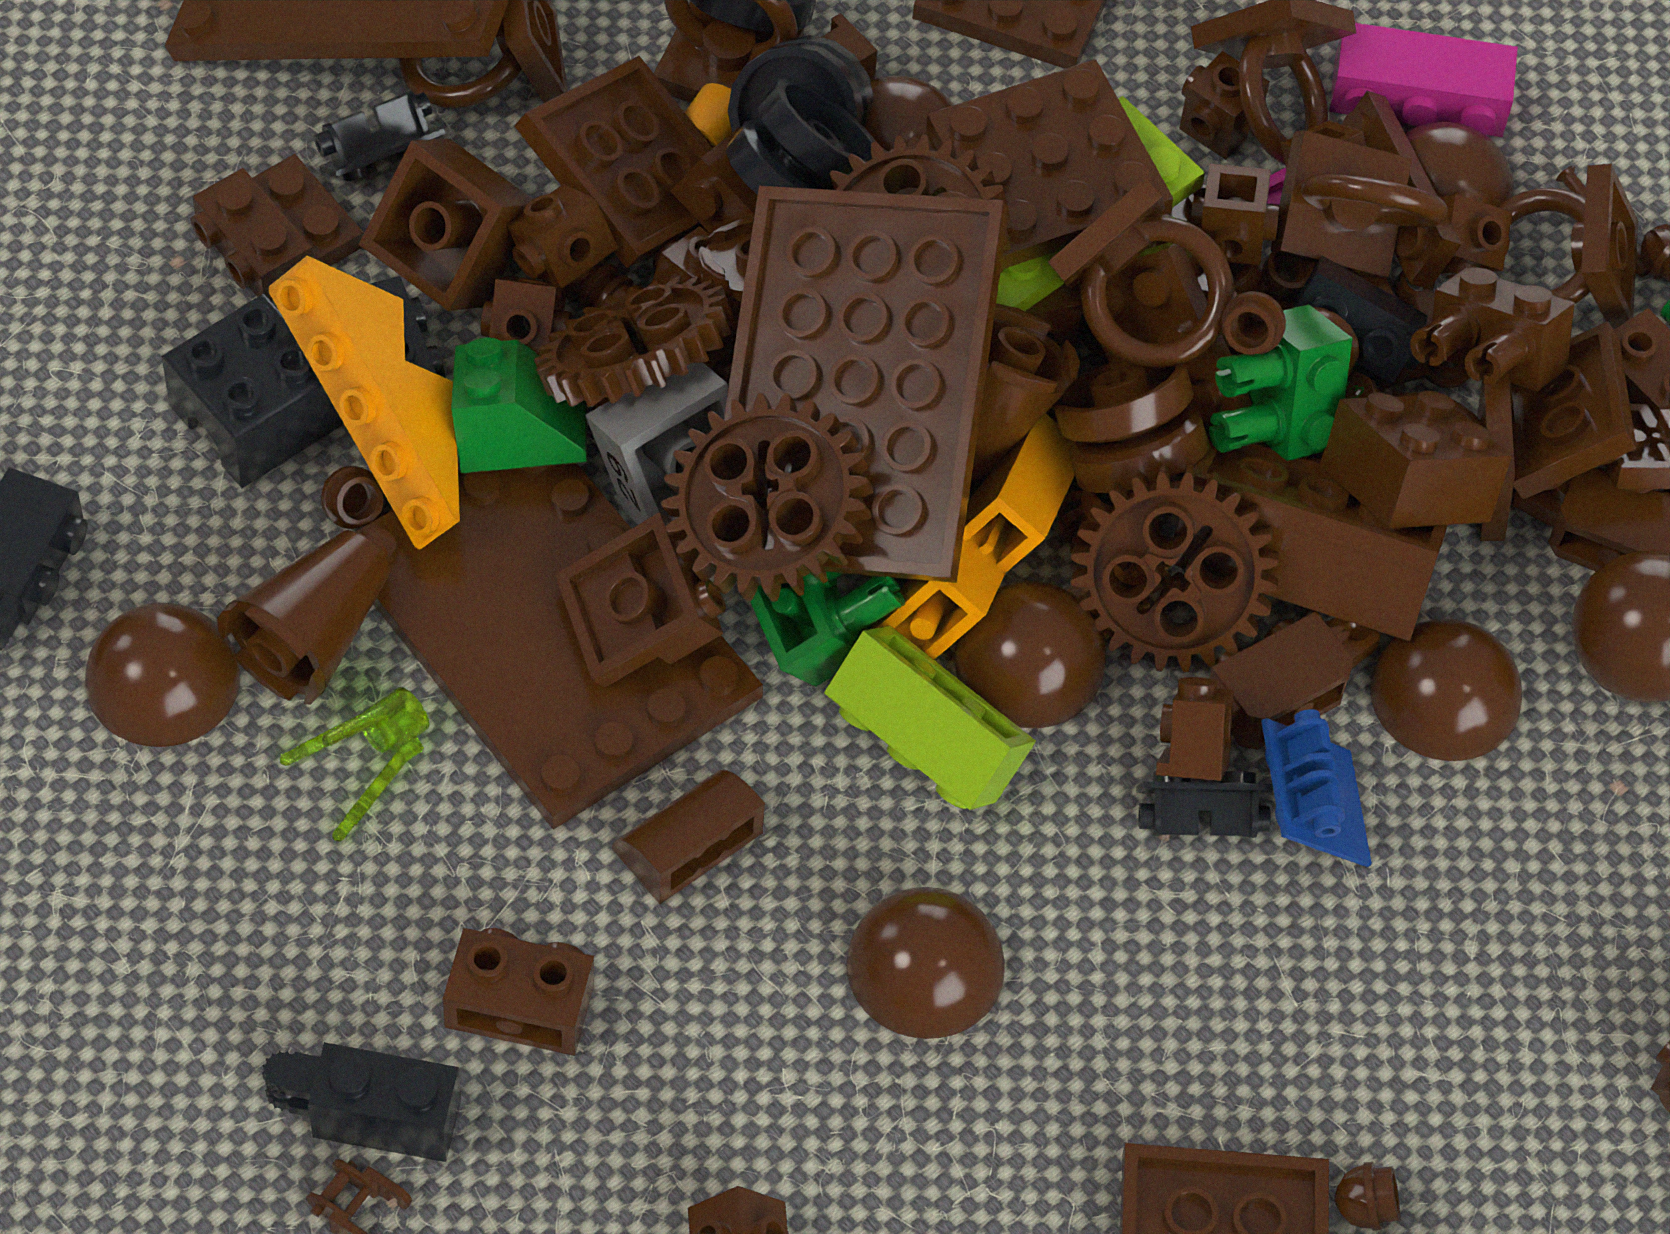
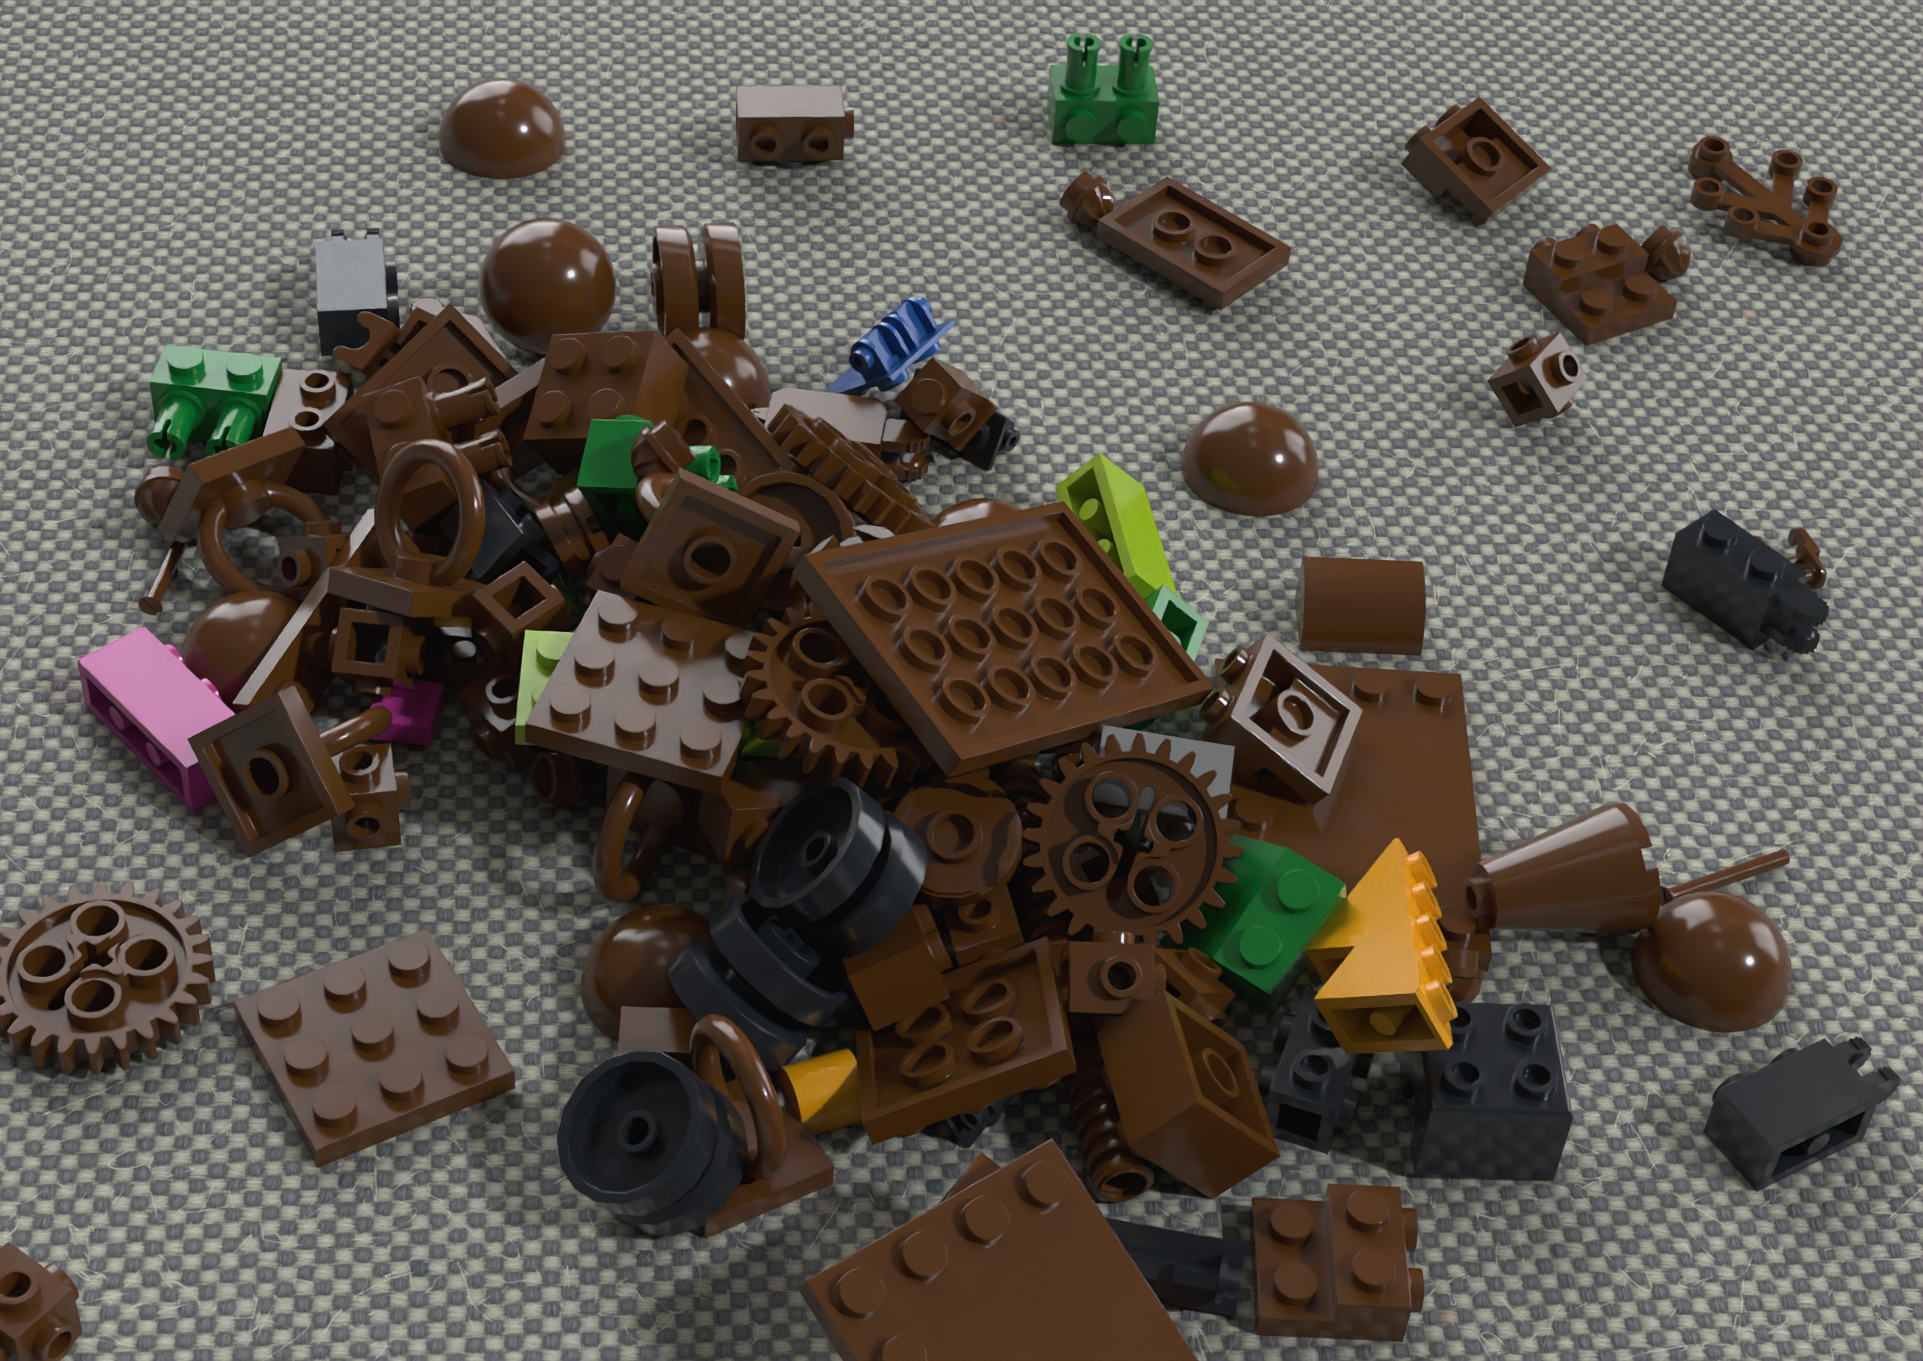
camera: 140 degrees left, 15 degrees down
clear neon green plant [279,687,430,842] -> none
reddish brown brick [443,928,594,1056] -> none
reddish brown gear [661,393,874,602] -> none
none -> reddish brown wheel [650,222,746,341]
none -> reddish brown piece [1660,849,1790,906]

